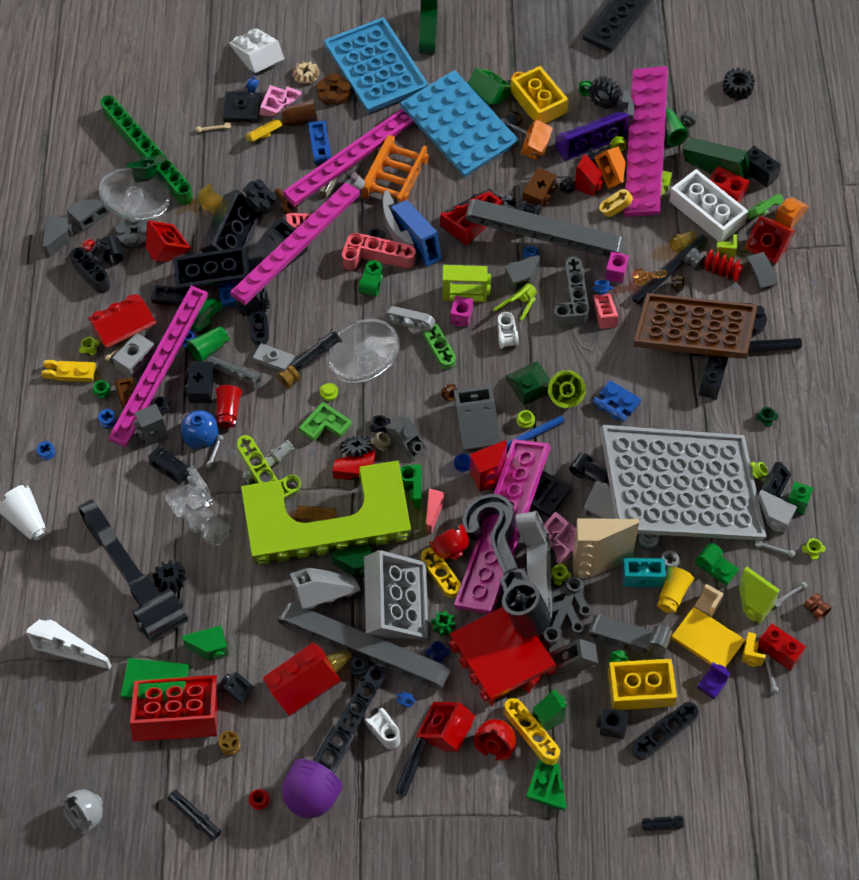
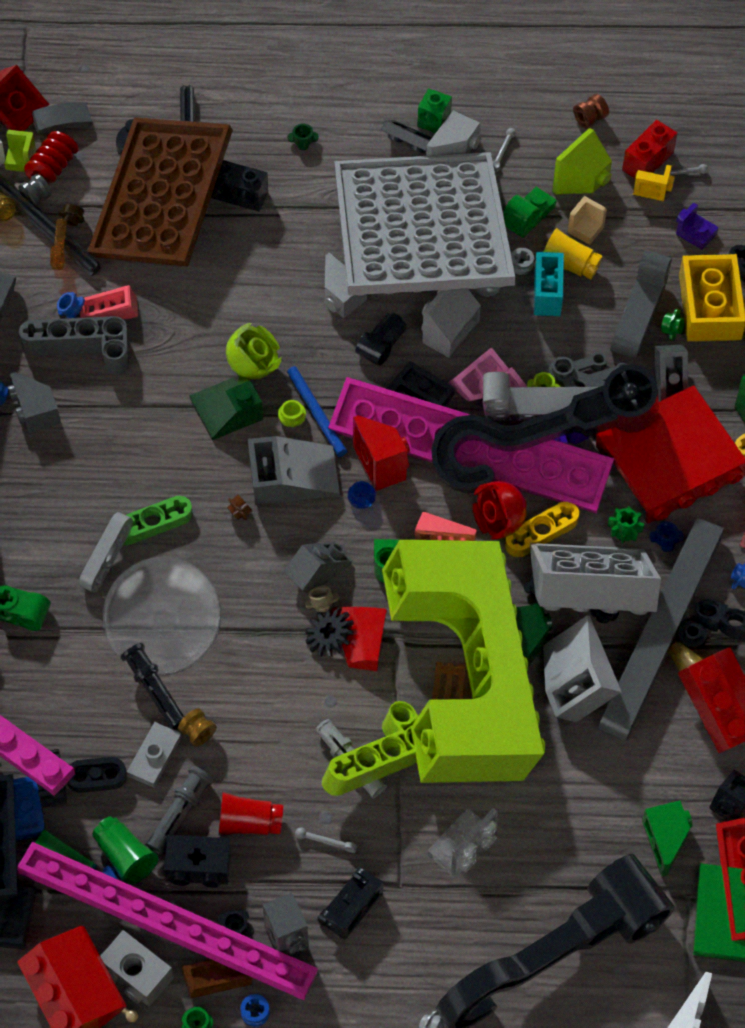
camera: 90 degrees left, 0 degrees up
black gear [152,560,187,593] -> none
clear bracket [164,465,214,520] -> none
blue cylinder [181,410,219,449] -> none
bright green plate [299,402,353,441] -> none
lime plate [320,383,339,401] -> none
black plate [370,415,391,433] -> none
lime window [443,265,491,302] -> none
dark pink brick [450,295,473,327] -> none
lime plant [493,283,537,320] -> none
white piece [497,312,519,349] -> none
tan slope [573,518,639,579] -> none
blue plate [592,380,641,423] -> none
dark pink brick [605,252,629,283] -> none
yellow tile [671,607,745,668] -> none
lime plate [750,462,769,482] -> none
light grey hinge [774,582,807,607] -> none
lime plate [801,538,826,560] -> none

